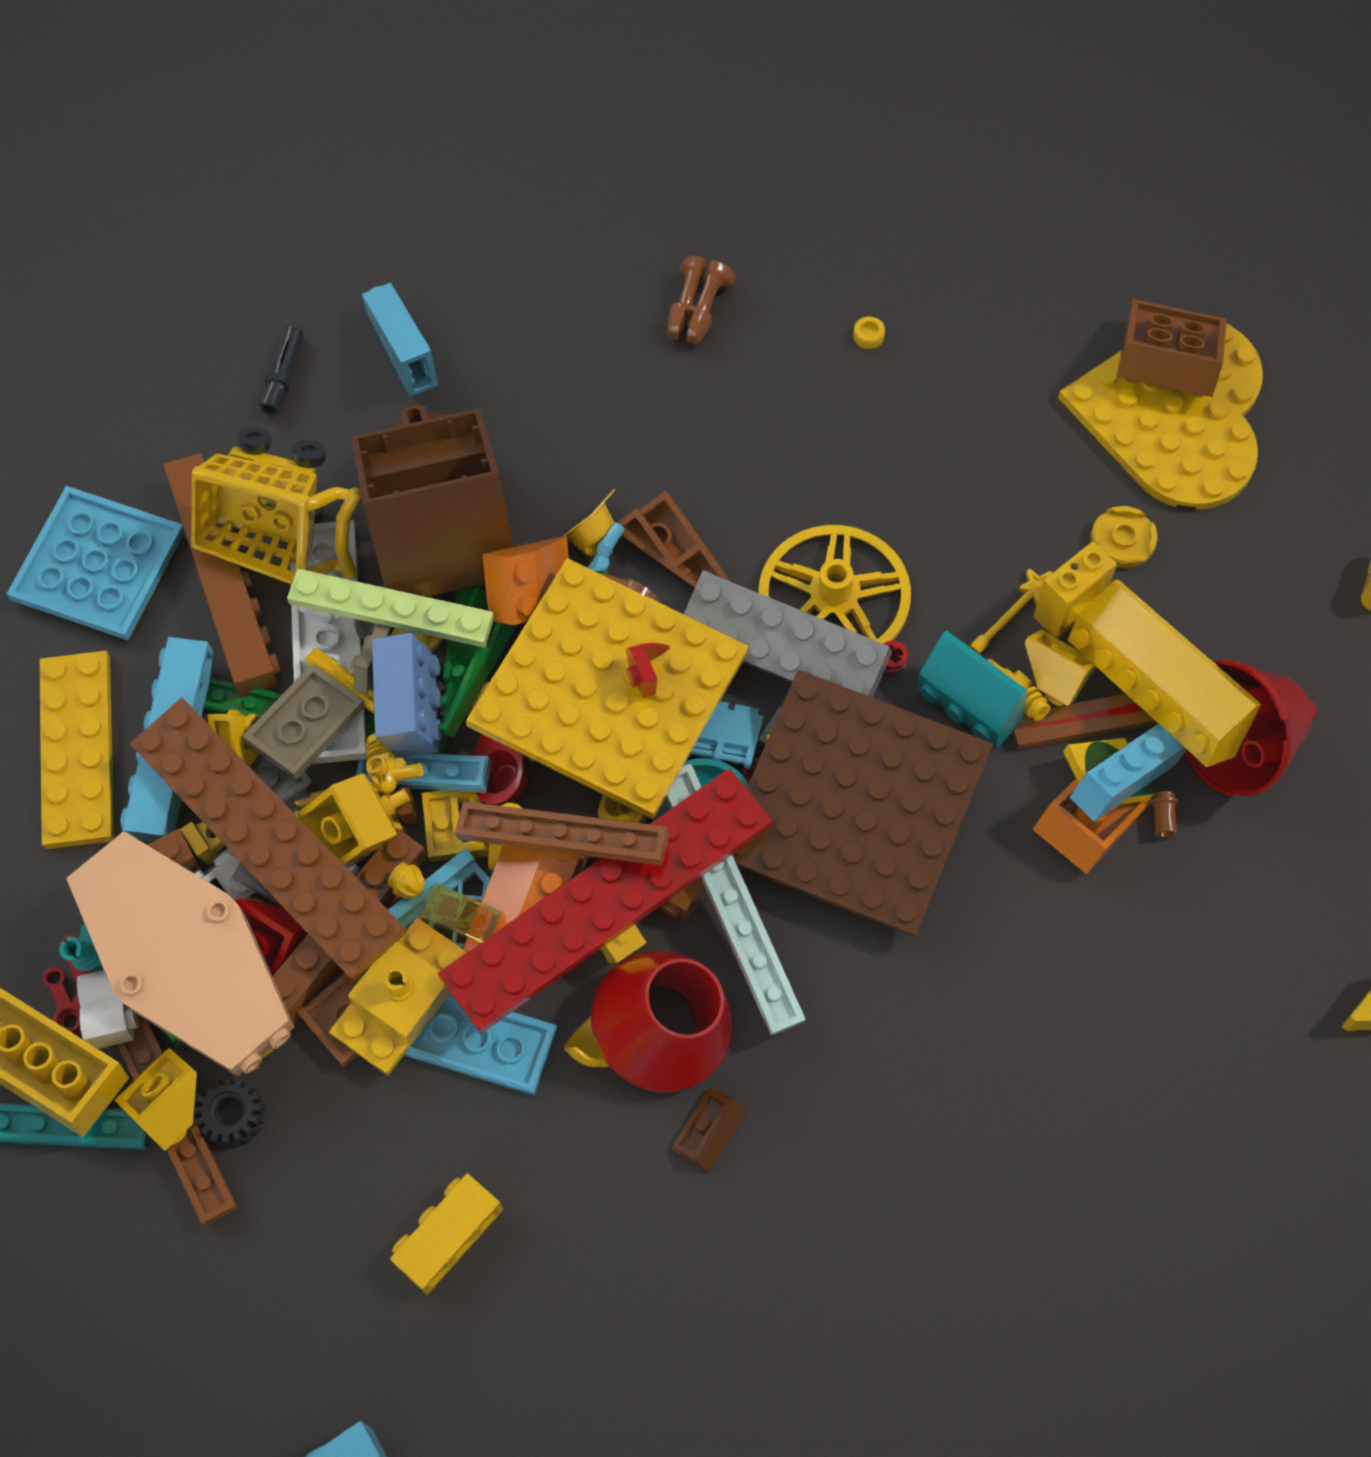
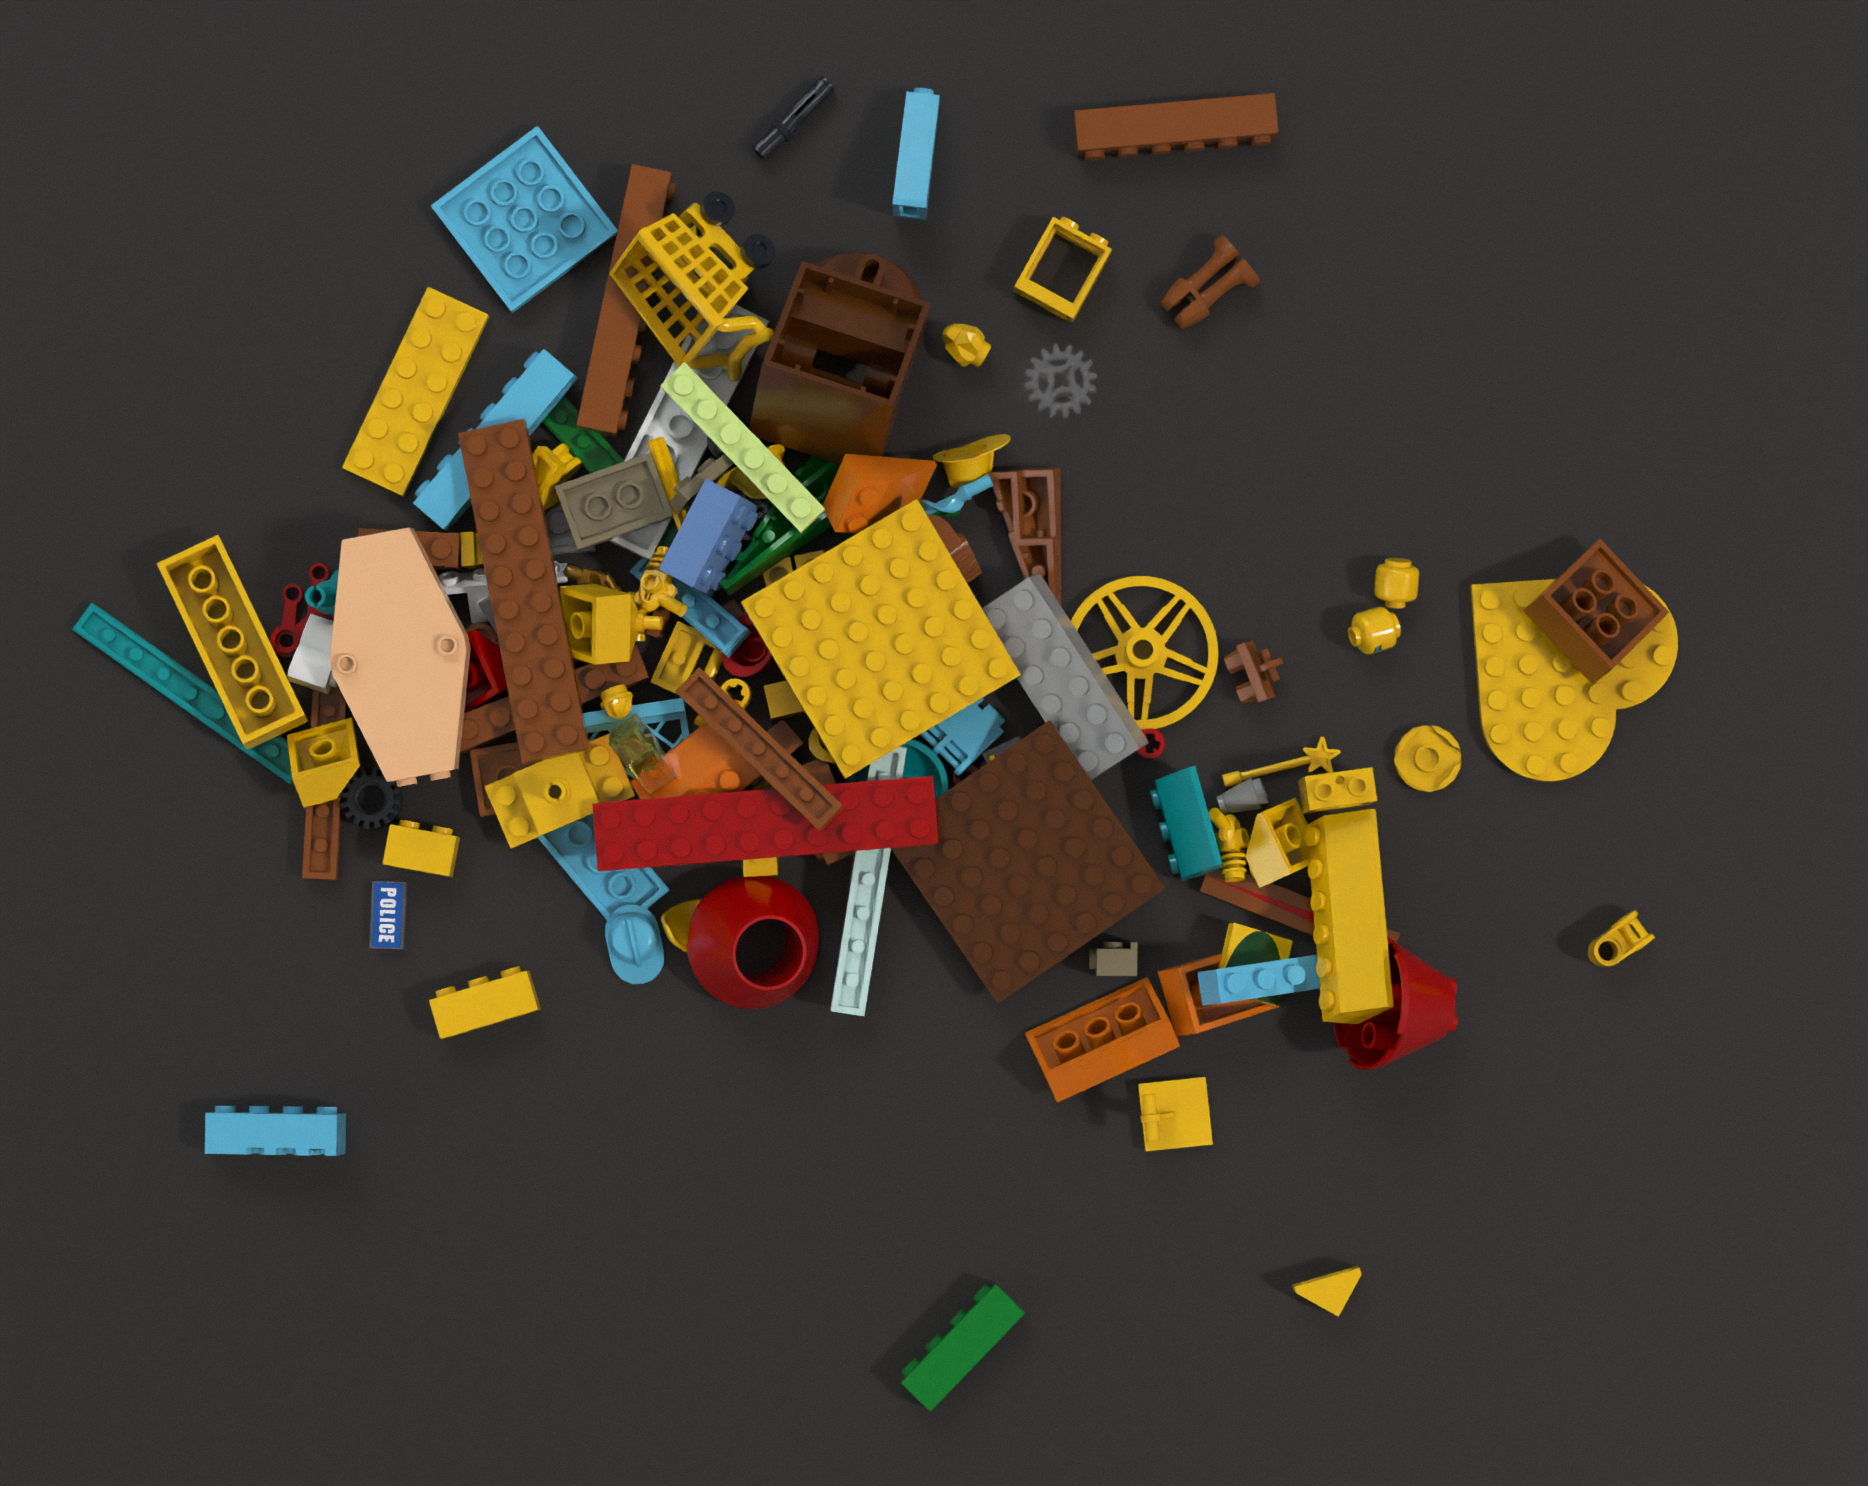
camera: 30 degrees right, 20 degrees up
red plate [626,642,670,698] -> none
reddish brown slope [671,1088,746,1172] -> none
yellow tile [853,317,885,349] -> none
dark orange pin [1151,791,1178,838] -> none
none -> tile [369,881,407,950]
none -> yellow brick [383,819,460,877]
none -> medium azure piece [605,904,664,984]
none -> yellow brick [764,681,805,721]
none -> green brick [901,1283,1025,1412]
none -> yellow rock [942,324,991,368]
none -> yellow window [1014,217,1112,324]
none -> clear gear [1024,344,1097,418]
none -> orange slope [1025,977,1180,1103]
none -> dark orange brick [1073,93,1279,161]
none -> dark tan brick [1089,942,1138,976]
none -> yellow plate [1138,1077,1213,1151]
none -> light grey cone [1217,777,1269,815]
none -> dark orange hips [1224,641,1284,703]
none -> yellow head [1348,607,1401,655]
none -> yellow head [1374,558,1419,609]

